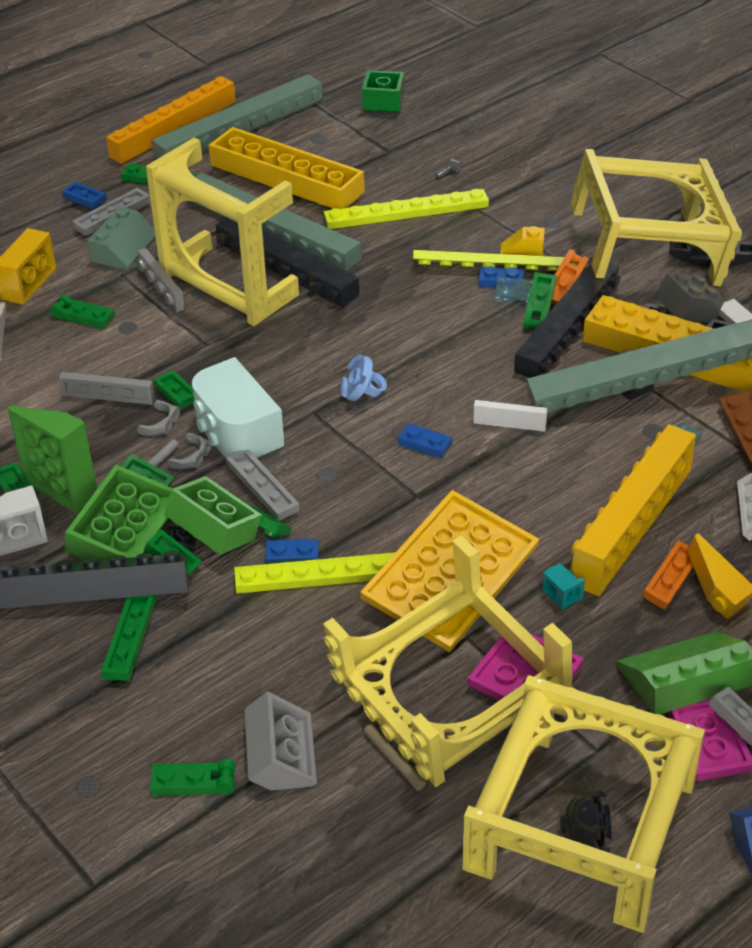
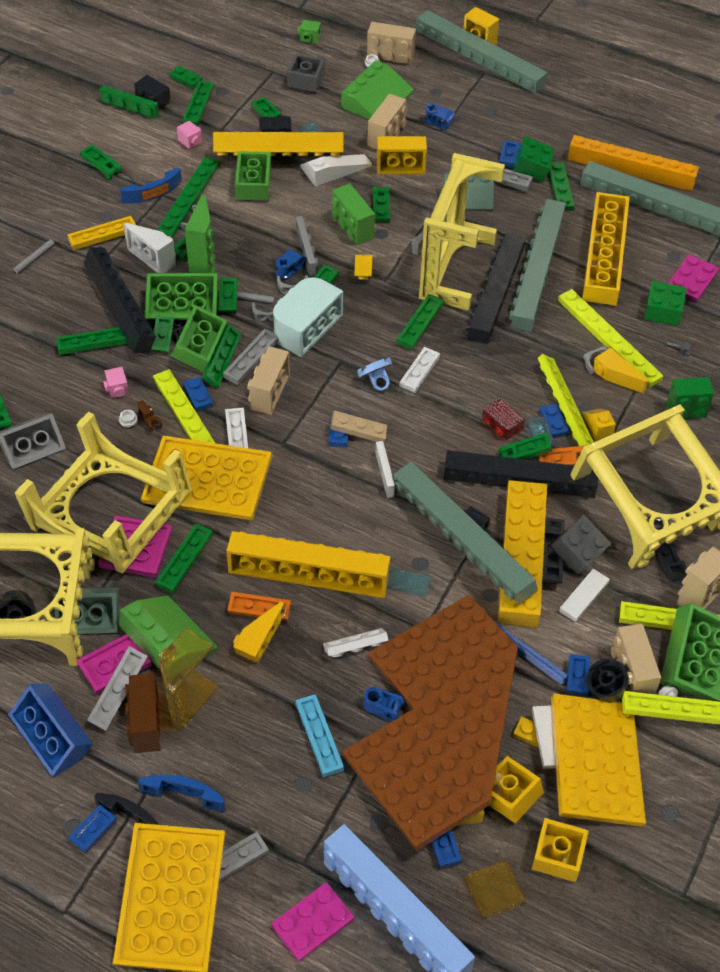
camera: 65 degrees right, 10 degrees up
teal brick [542,563,585,610] -> none
none -> sand green slope [54,587,120,634]
none -> bright pink brick [103,367,129,398]
none -> white plate [119,410,138,427]
none -> reddish brown plate [136,400,162,432]
none -> green plate [155,524,213,594]
none -> white plate [225,408,248,448]
none -> tan brick [247,346,290,415]
none -> blue piece [276,249,306,280]
none -> tan plate [330,411,387,443]
none -> bright green brick [331,183,375,245]
none -> yellow slope [354,255,373,280]
none -> green plate [397,294,444,350]
none -> white tile [399,347,440,393]
none -> clear red brick [482,397,525,440]
none -> green brick [513,136,554,182]
none -> light grey cap [583,346,608,374]
none -> yellow slope [593,348,649,393]
none -> green brick [644,281,687,326]
none -> green brick [666,377,714,419]
none -> dark pink plate [667,255,720,303]

